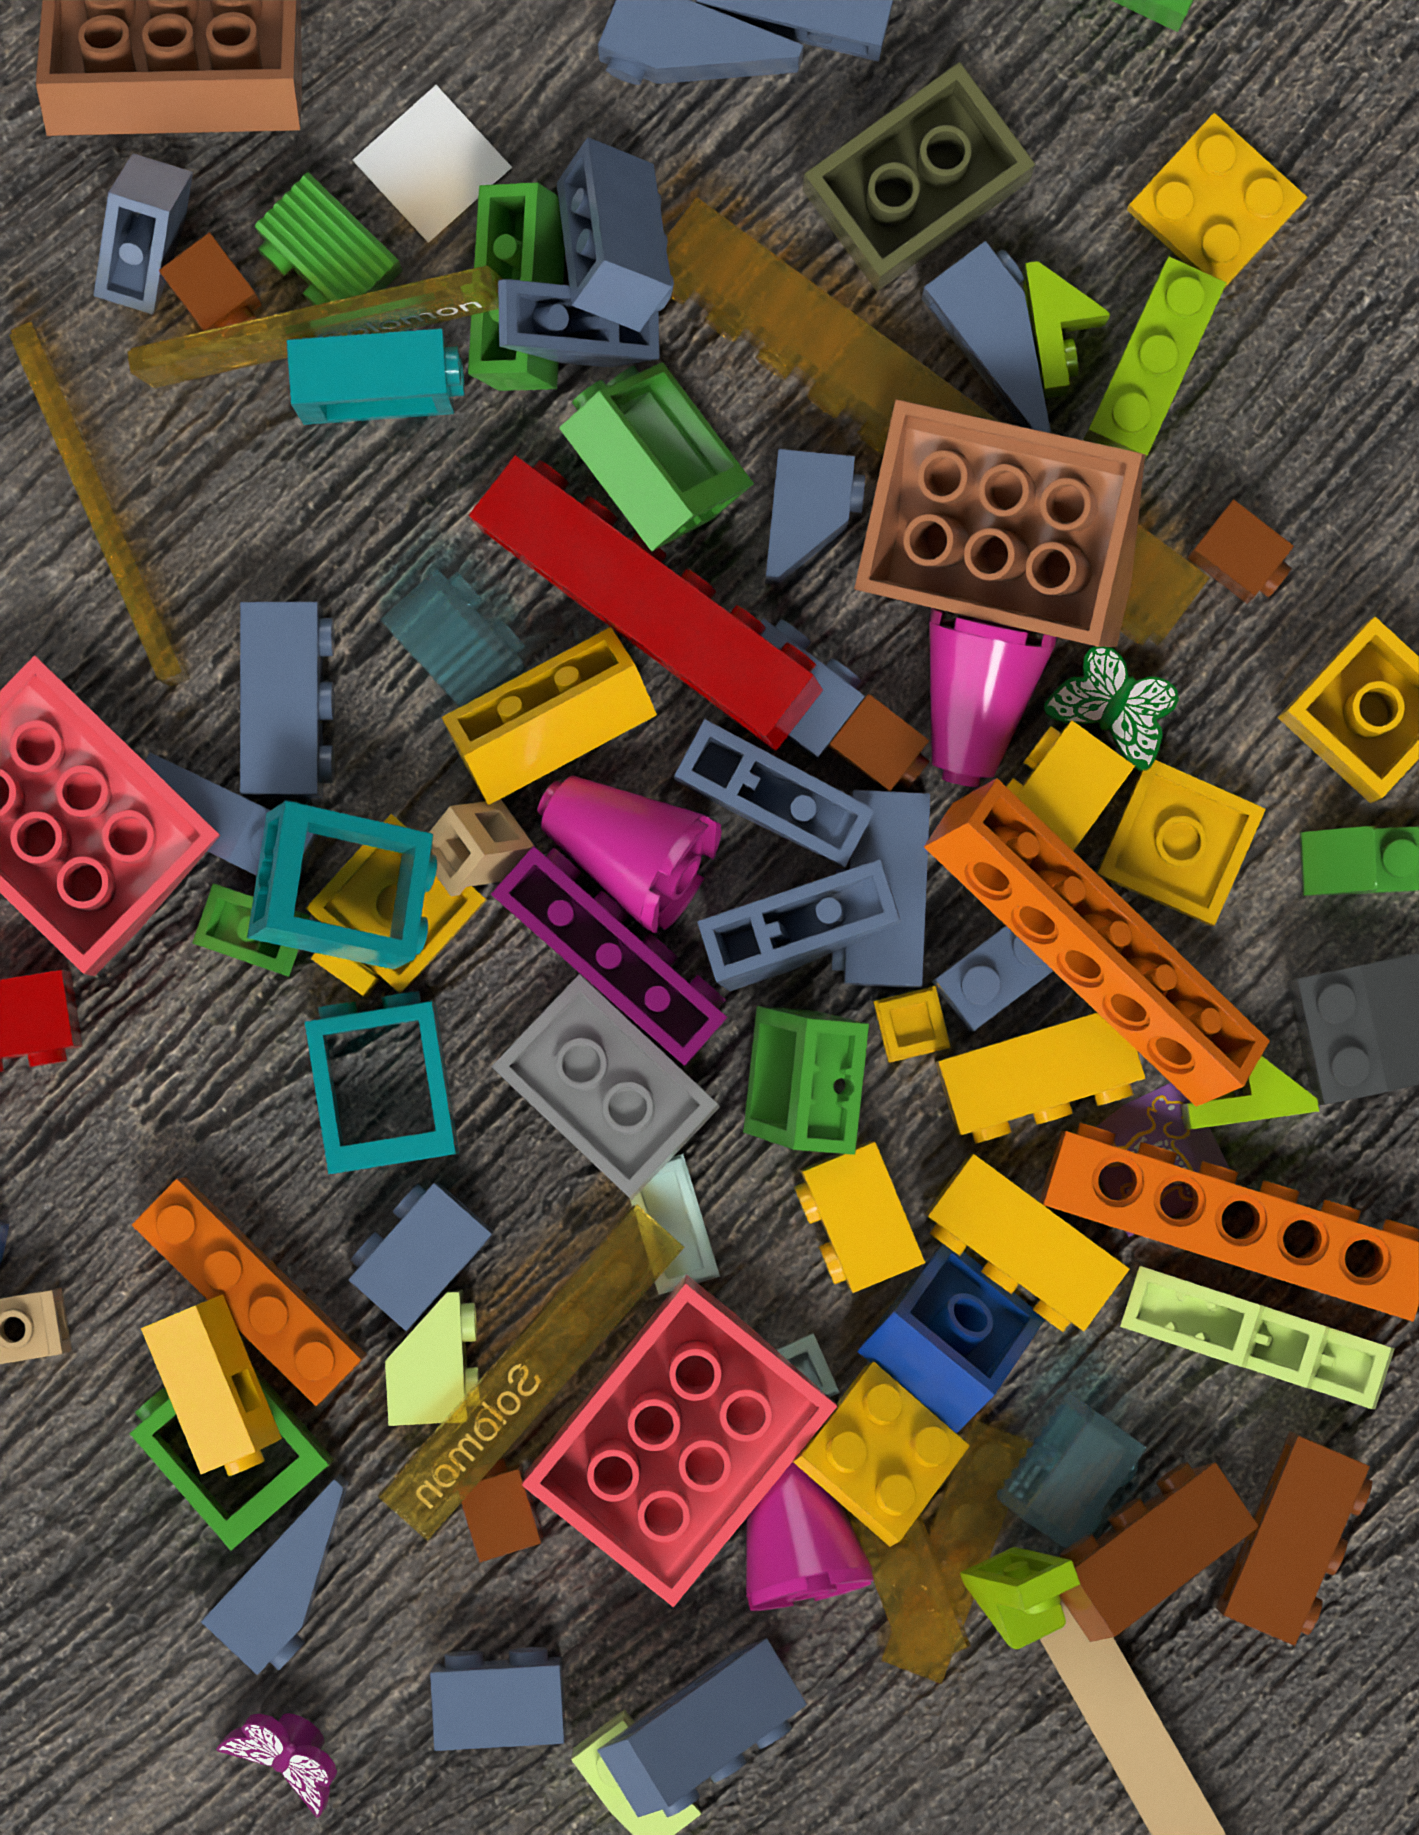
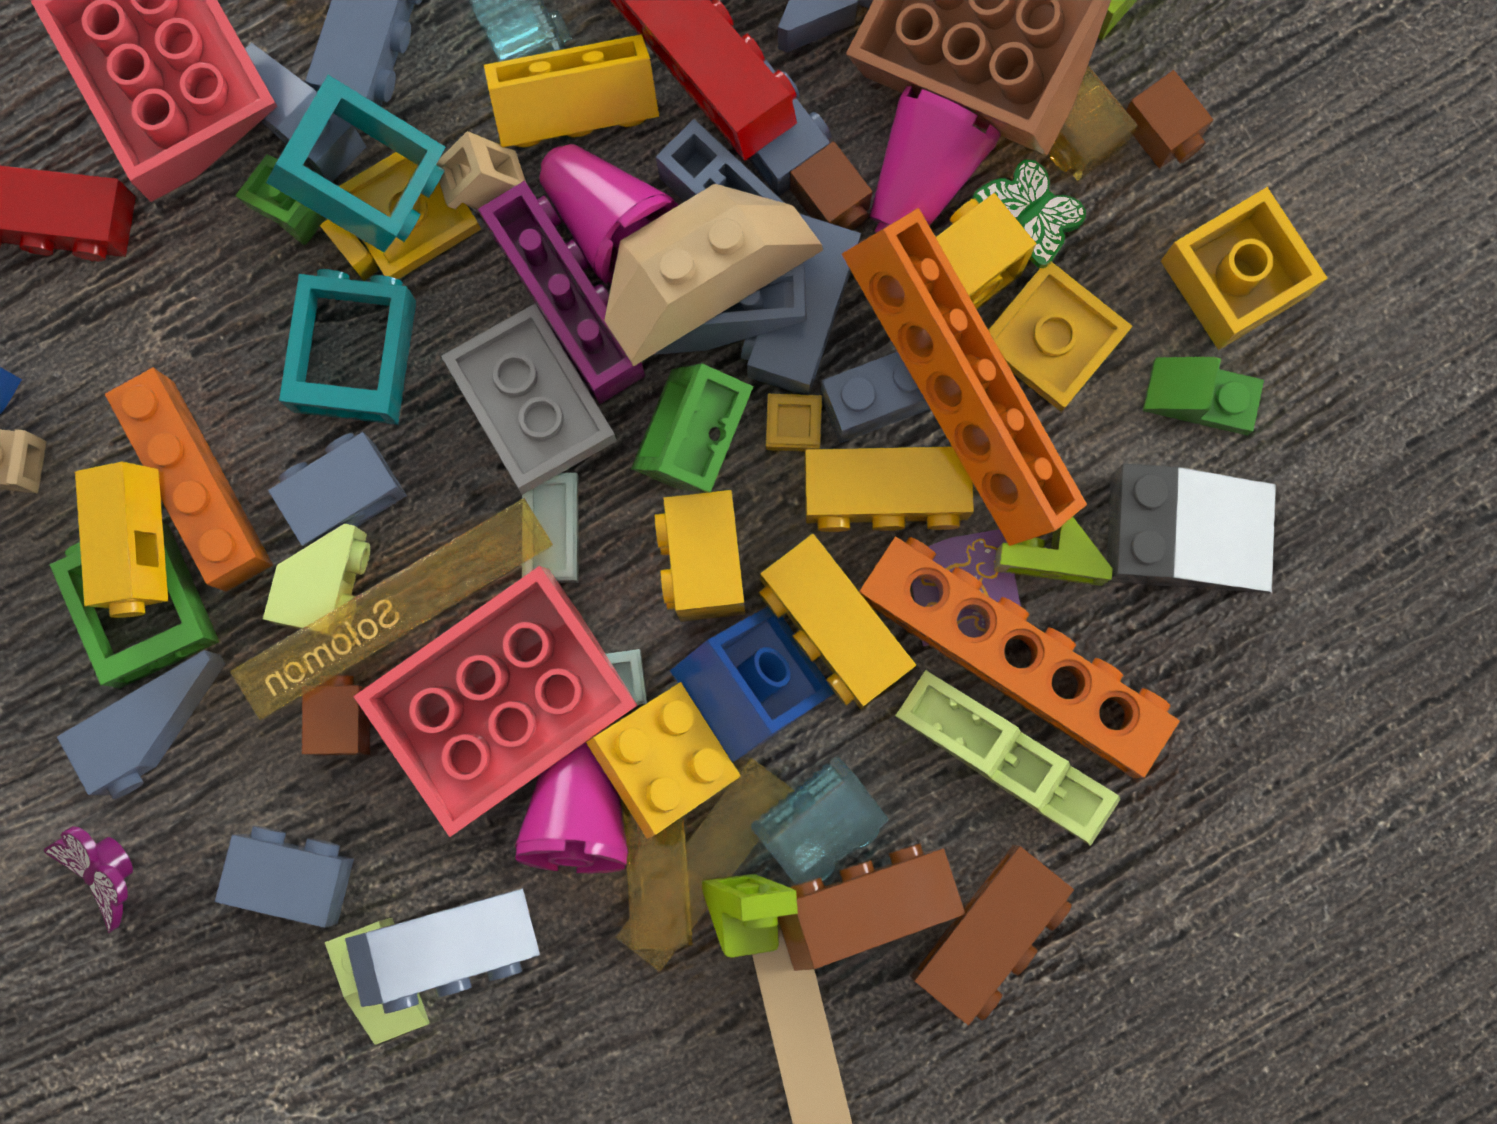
camera: 20 degrees right, 5 degrees down
none -> tan wedge [604,184,823,366]

